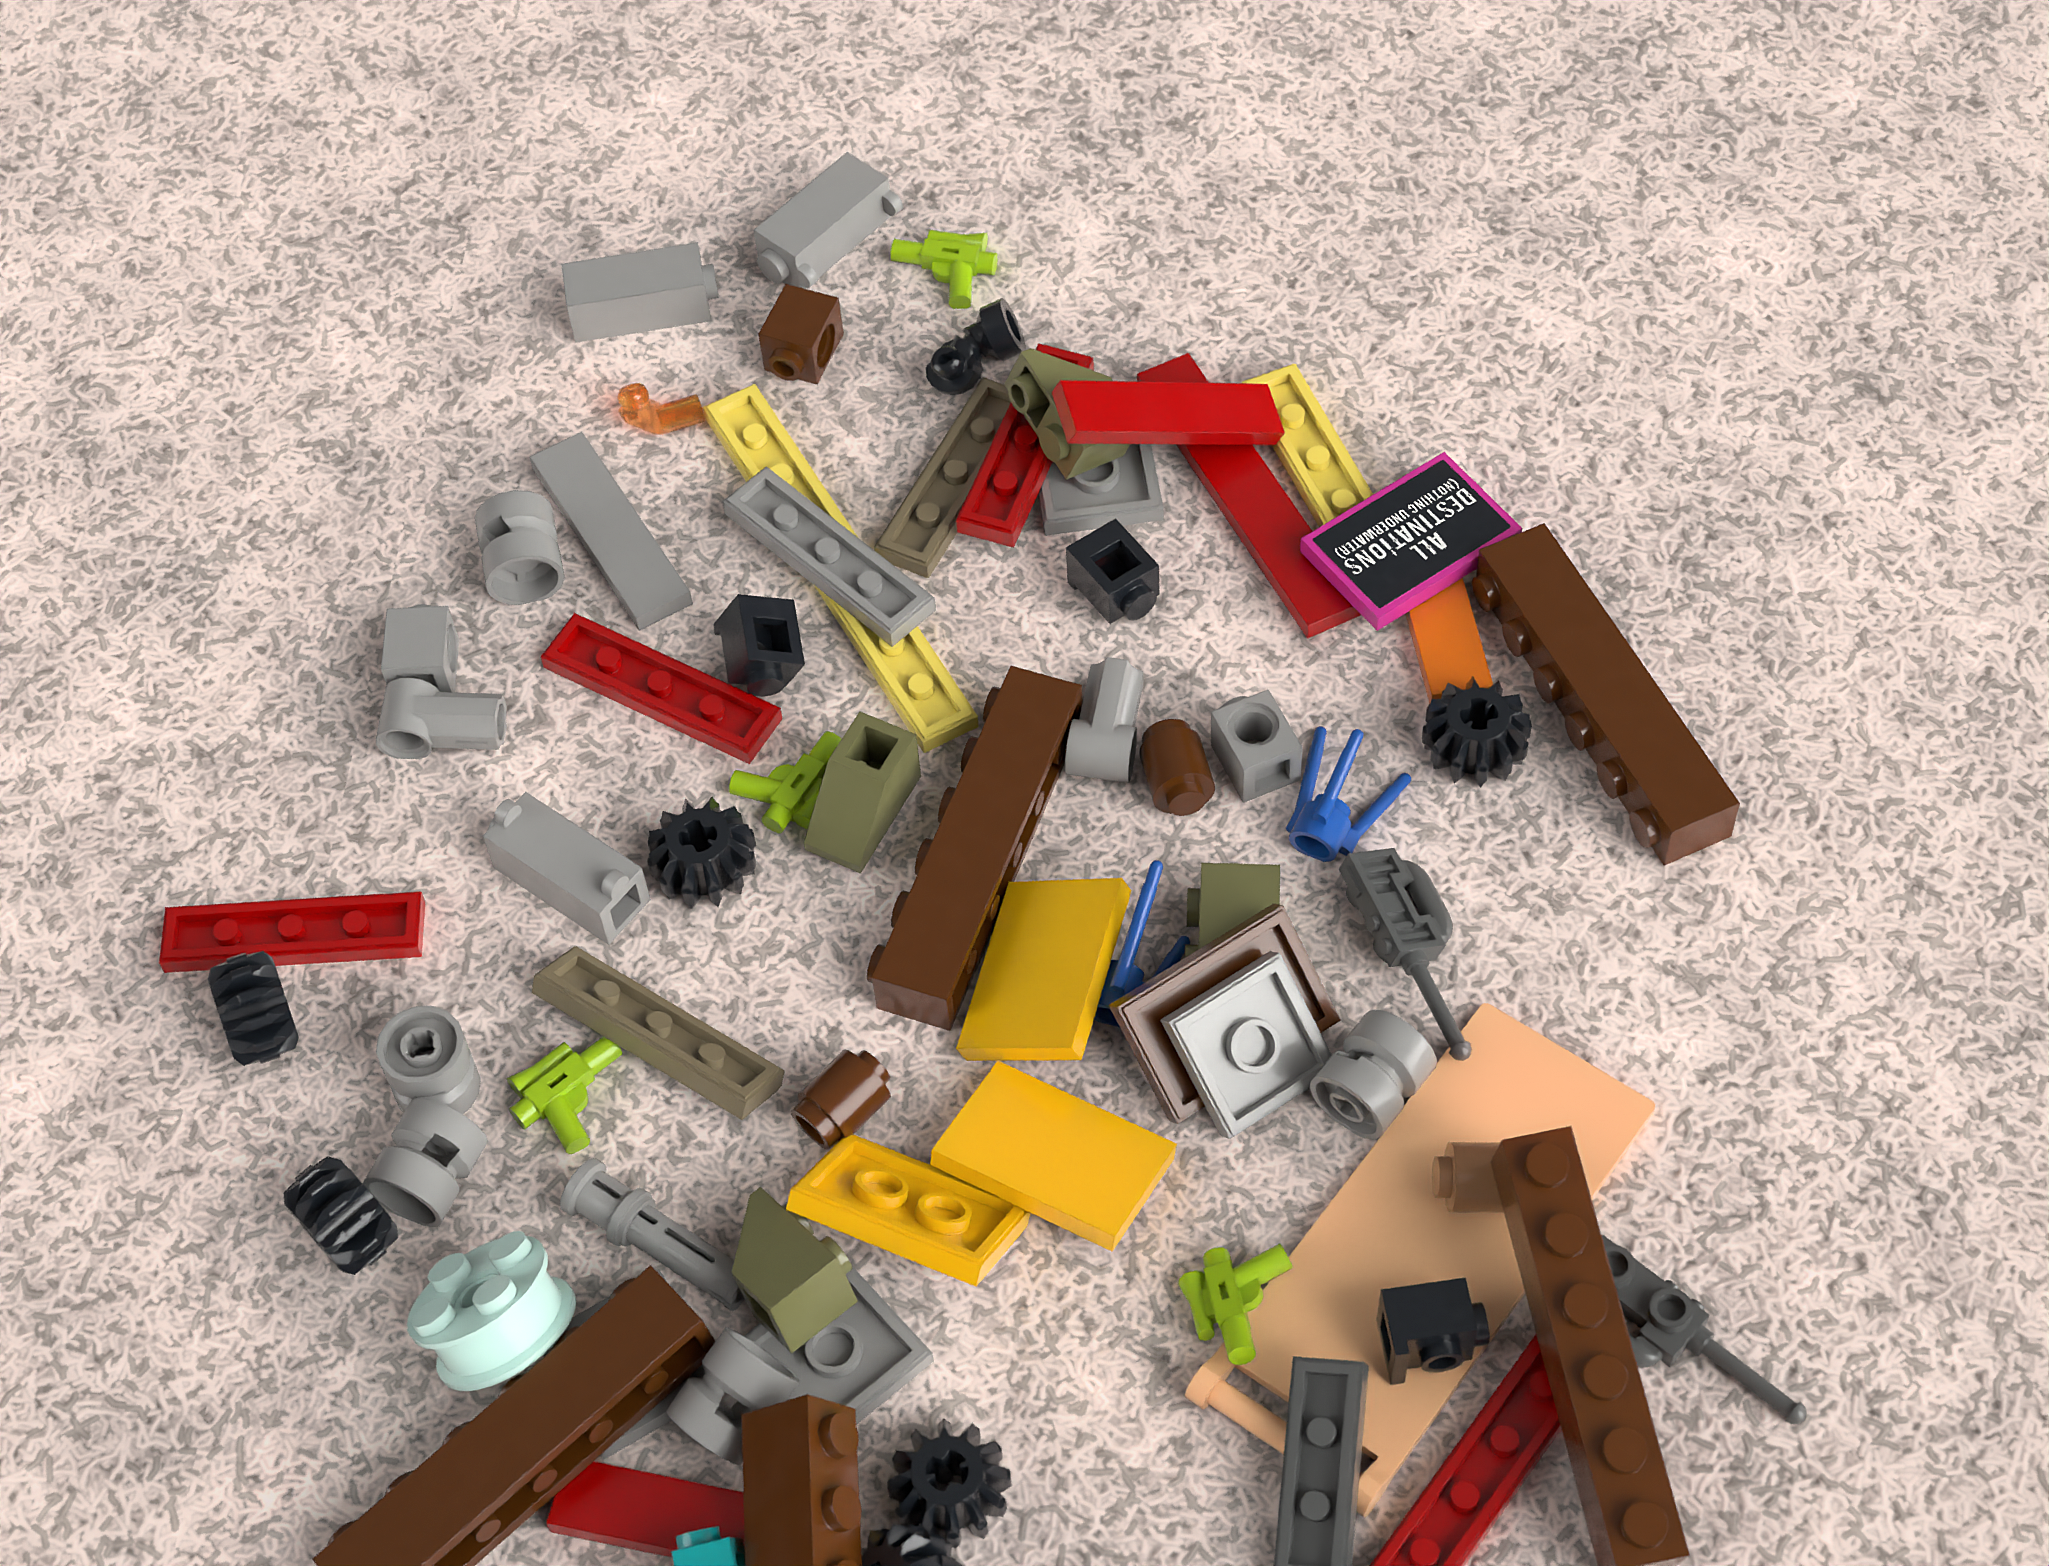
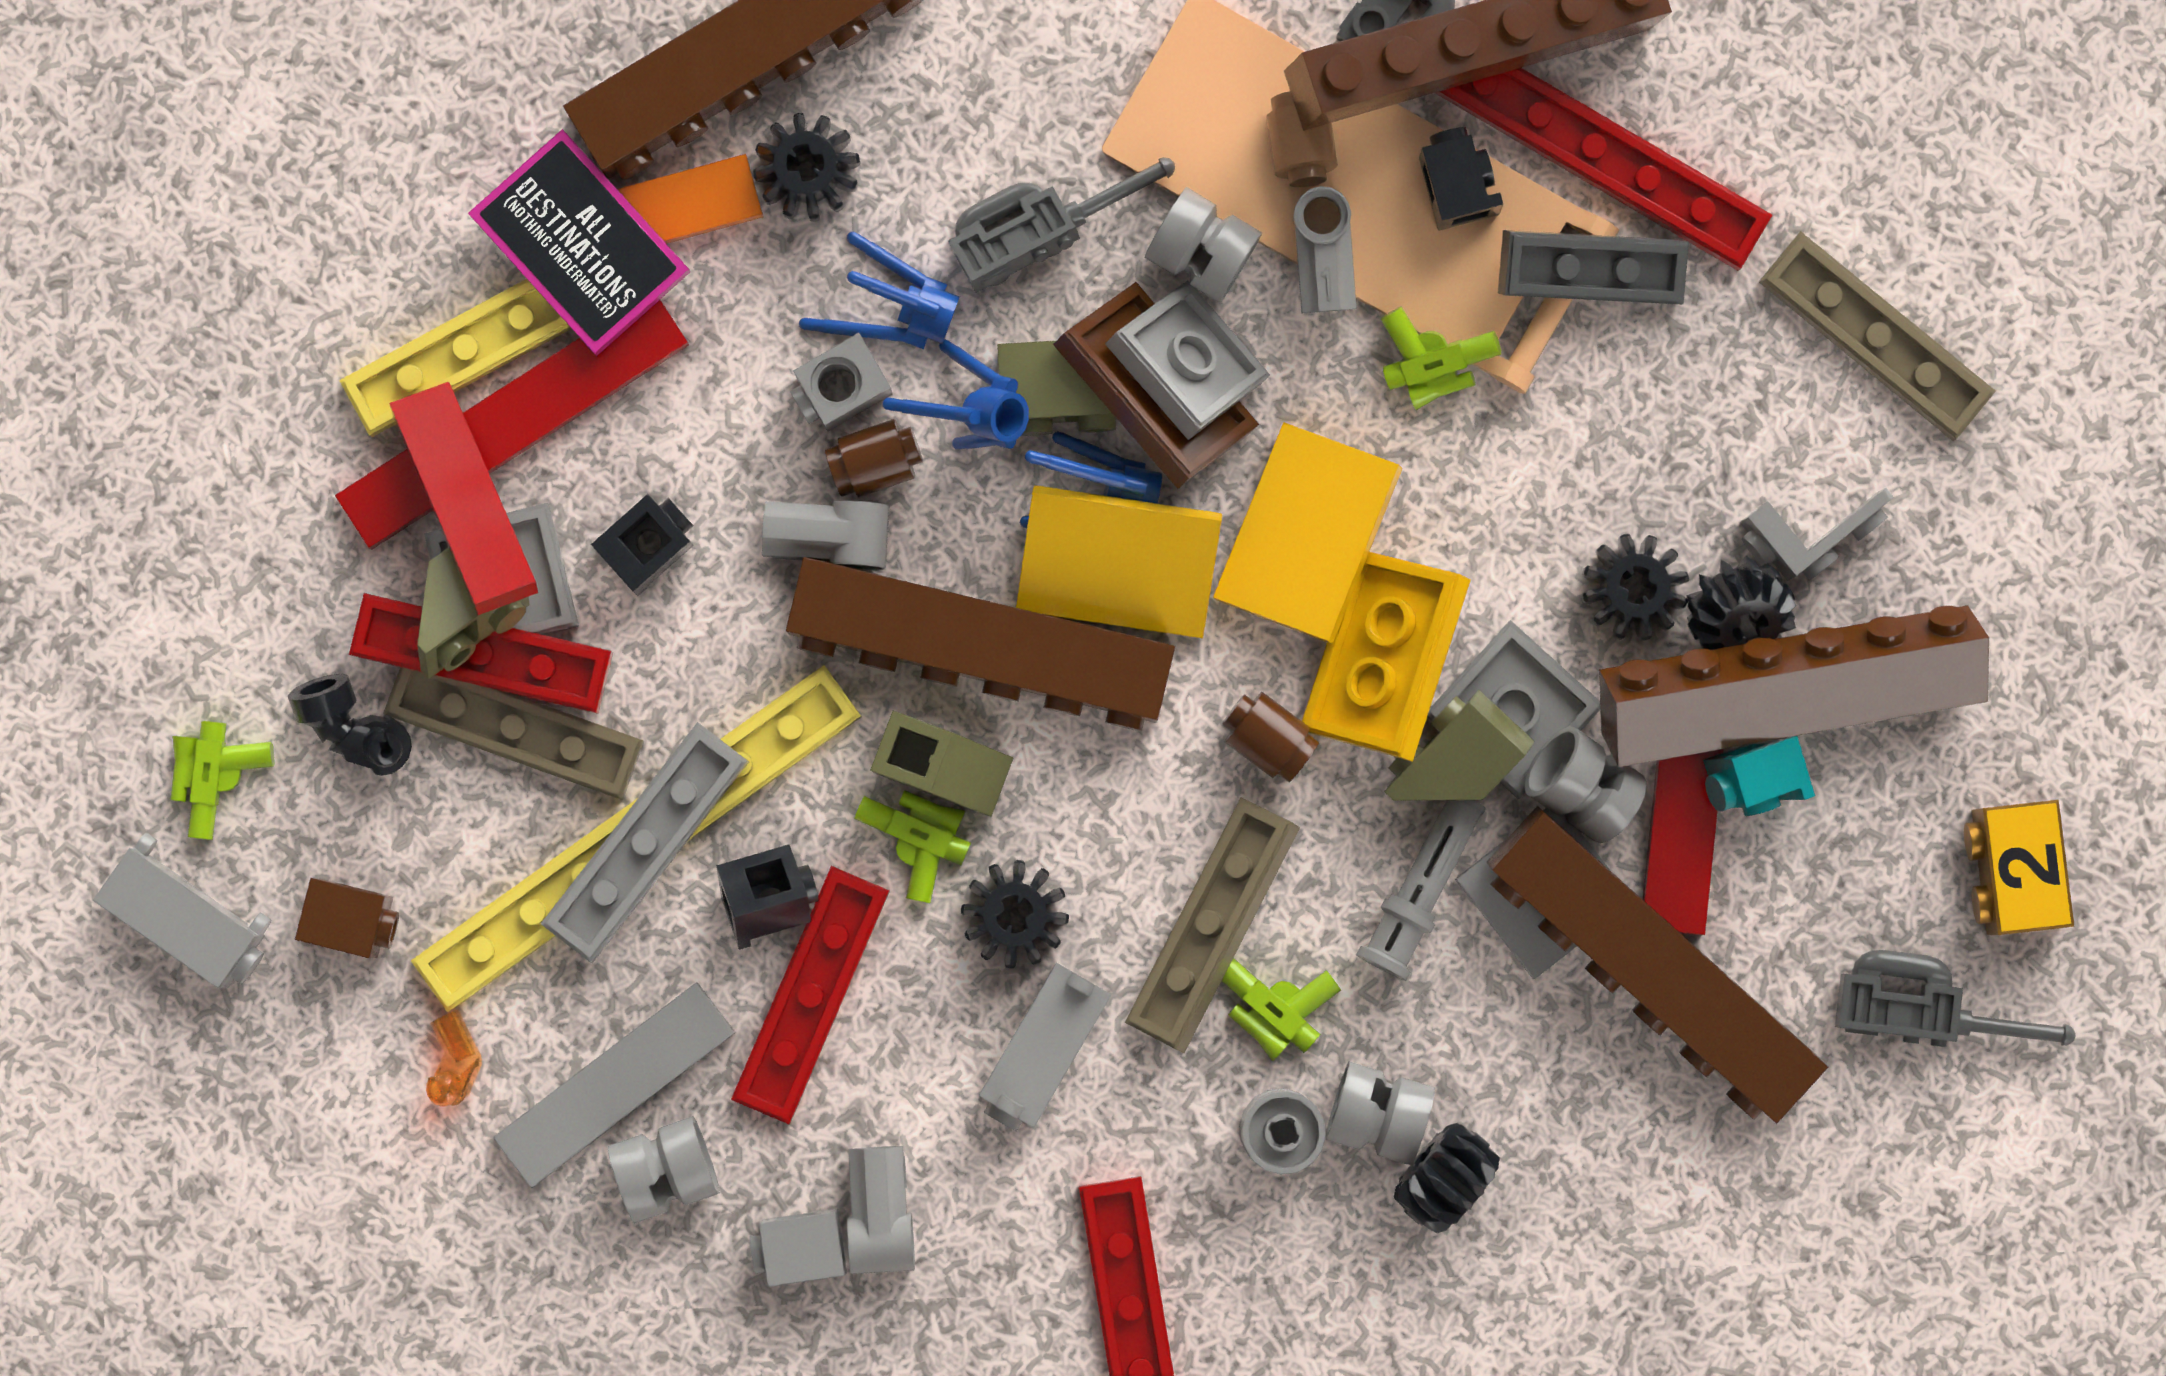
camera: 105 degrees left, 30 degrees up
black gear [208,951,299,1066] -> none
light aqua wheel [407,1231,576,1391] -> none
light grey brick [561,242,719,343] -> none
none -> blue plant [882,339,1029,450]
none -> light grey piece [1293,186,1357,313]

